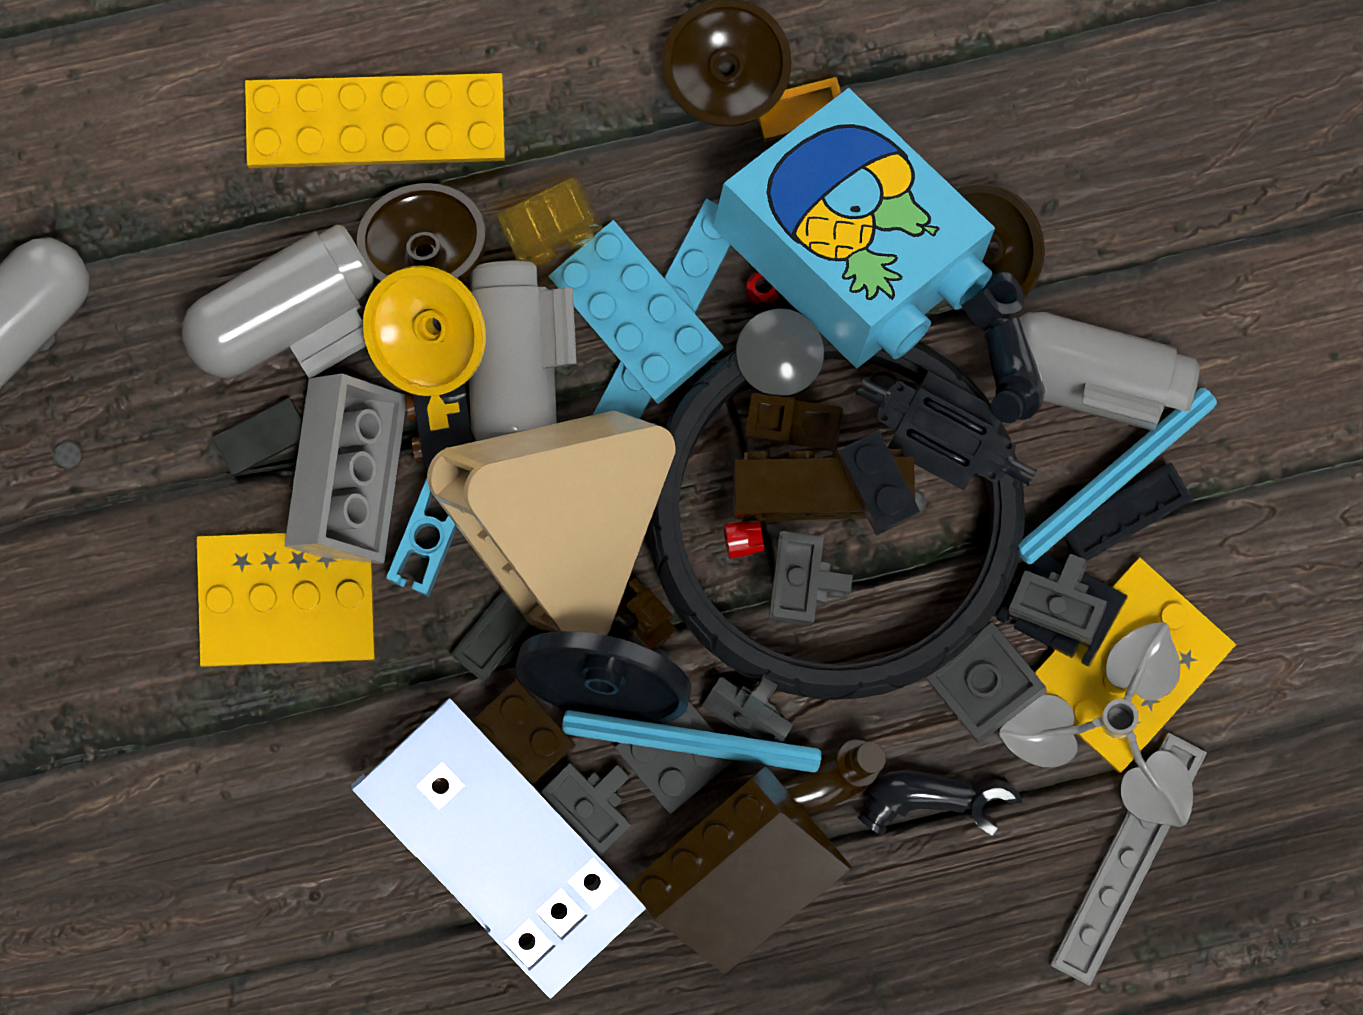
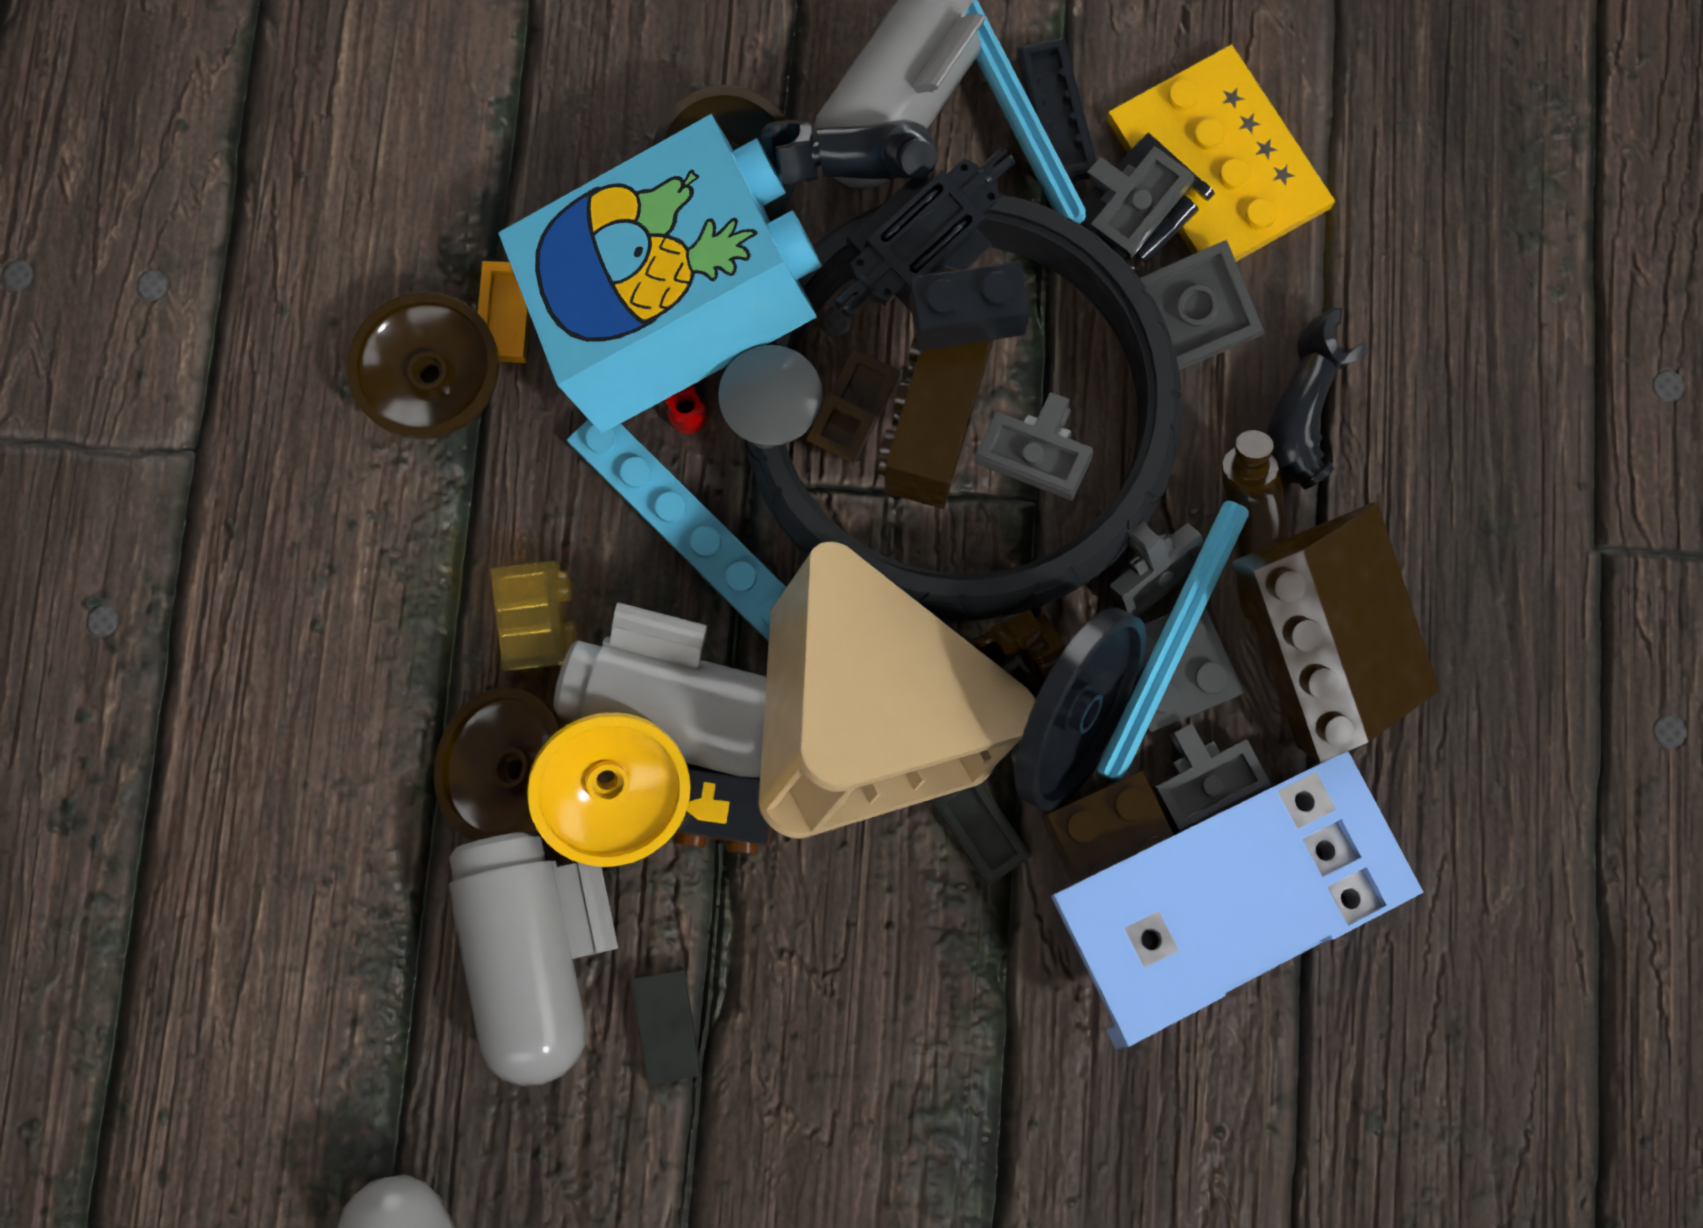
camera: 65 degrees left, 5 degrees down
yellow plate [197,533,375,667] -> none
yellow plate [245,73,505,168] -> none
light grey slope [284,374,406,564] -> none
medium azure piece [386,479,457,597] -> none
medium azure plate [549,220,724,404] -> none
red hose [724,521,764,559] -> none
light grey plant [999,622,1193,827] -> none
light grey tile [1050,733,1207,986] -> none

